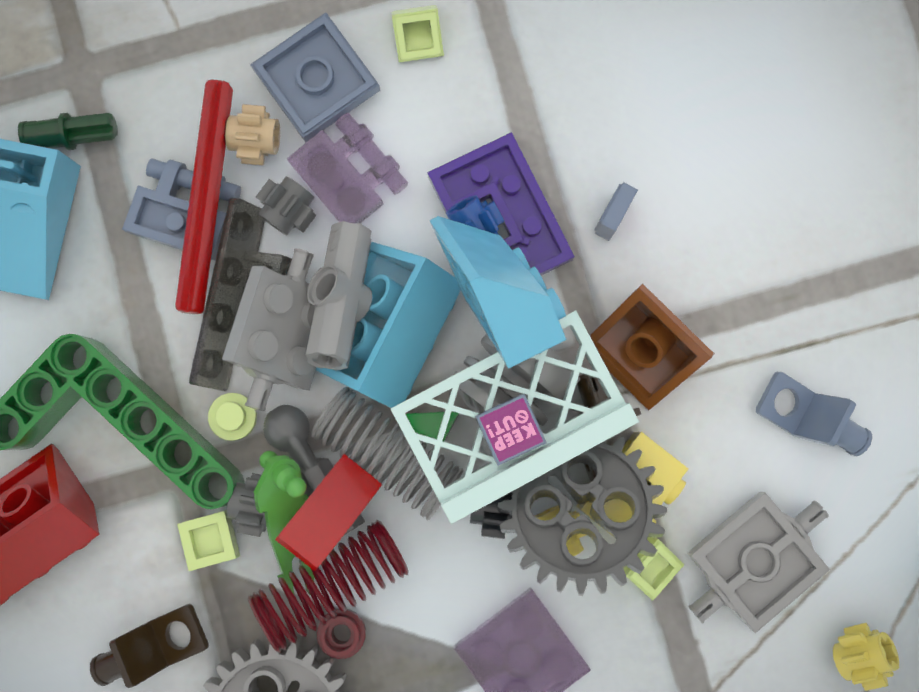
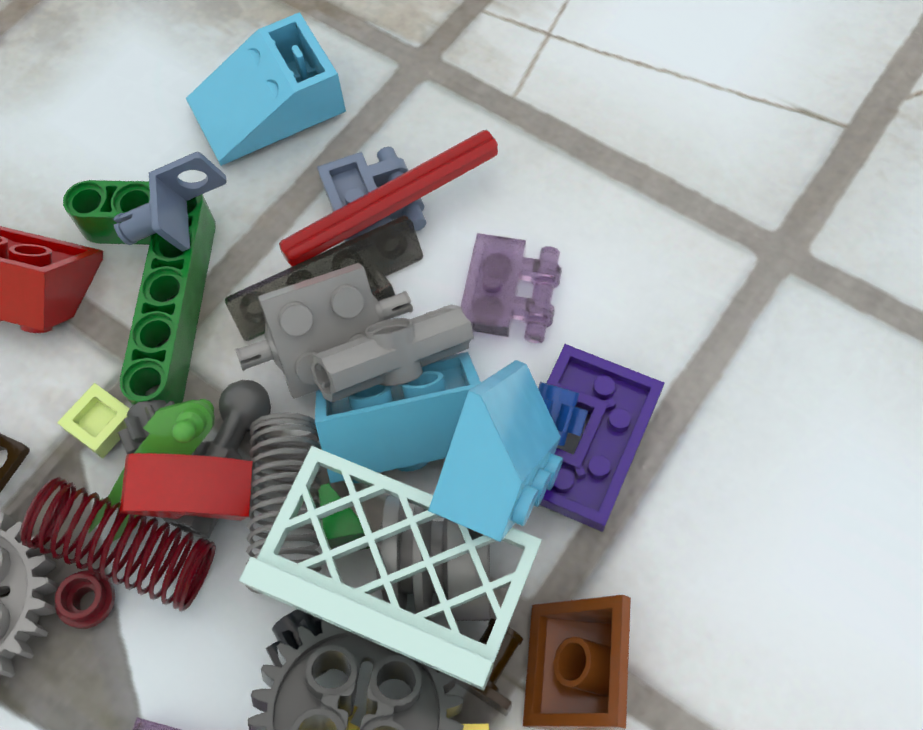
camera: 50 degrees right, 20 degrees down
dark green axle [18,113,118,150] -> none
yellowish green plate [208,393,257,441] -> none
tan gear [225,104,280,165] -> none
sand blue plate [250,12,381,143] -> none
dark grey gear [256,176,316,236] -> none
yellowish green slope [392,5,444,62] -> none
tile [475,394,547,466] -> none
sand blue tile [594,182,638,241] -> none
none -> sand blue bracket [114,152,227,251]

